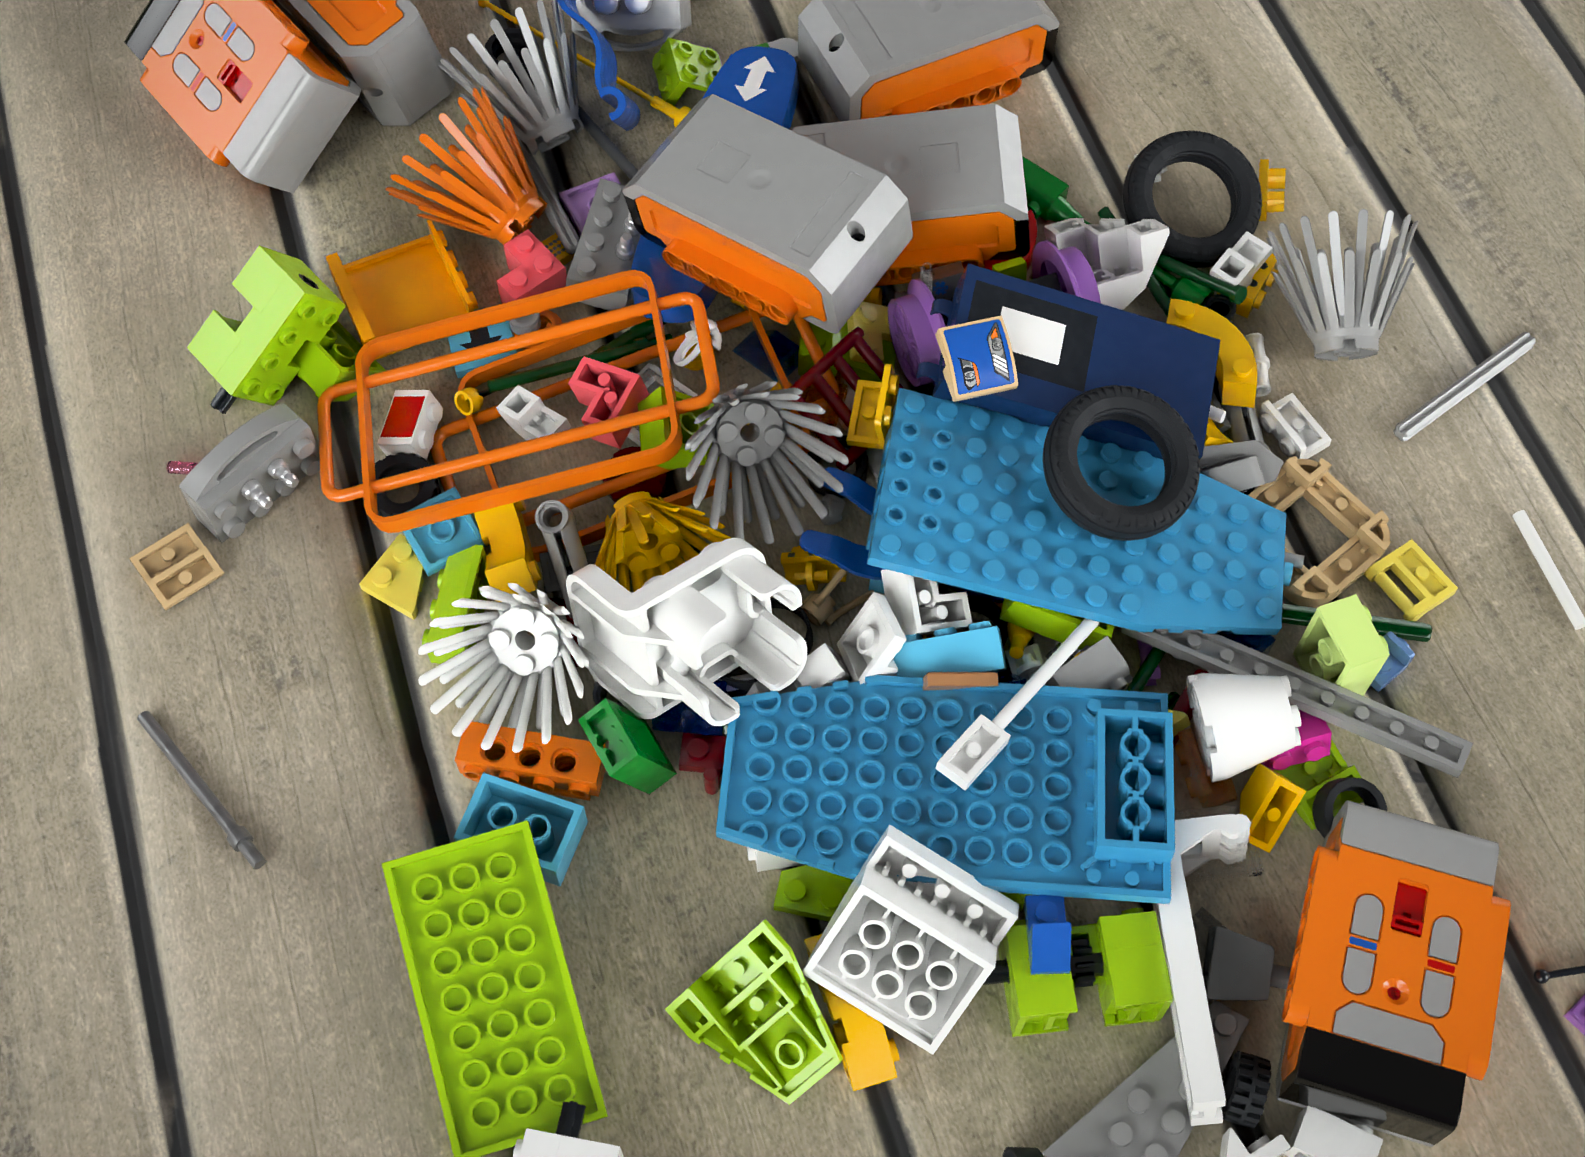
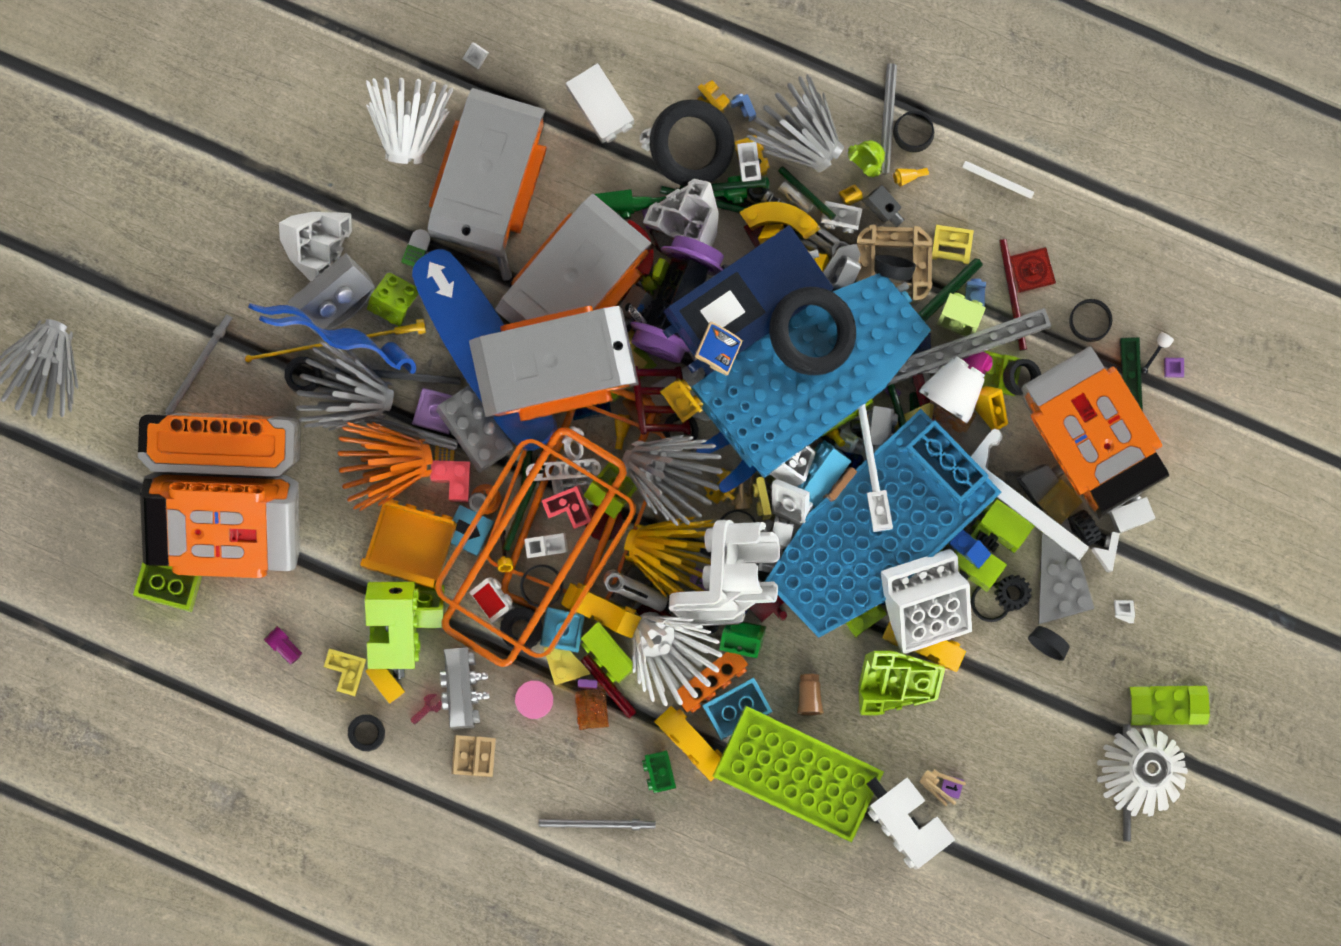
camera: 50 degrees left, 20 degrees up
none -> lime brick [133,558,202,612]
none -> magenta piece [263,626,303,665]
none -> light yellow plate [324,648,367,697]
none -> black tyre [348,714,385,752]
none -> yellow slope [365,669,405,704]
none -> bright pink tile [515,680,553,719]
none -> black tyre [520,564,564,607]
none -> white beam [526,459,601,481]
none -> white brick [566,63,634,143]
none -> clear orange bracket [575,689,609,730]
none -> medium lavender tile [578,679,598,689]
none -> dark red axle [581,654,636,718]
none -> green bracket [642,750,676,794]
none -> yellow brick [654,706,722,782]
none -> medium blue bracket [730,94,756,122]
none -> light yellow plate [752,477,771,520]
none -> dark green bar [778,166,836,220]
none -> medium nougat plant [797,674,824,716]
none -> yellow slope [839,184,863,206]
none -> lime helmet [847,140,885,178]
none -> dark grey torso [862,185,905,227]
none -> black tyre [874,255,916,280]
none -> black tyre [893,111,935,153]
none -> yellow cone [893,168,929,187]
none -> black tyre [971,582,1011,622]
none -> black tyre [994,575,1032,611]
none -> dark red bar [999,239,1027,351]
none -> clear red piece [1010,247,1056,293]
none -> clear yellow piece [1038,479,1083,525]
none -> black tyre [1069,299,1113,342]
none -> dark green tile [1120,337,1143,411]

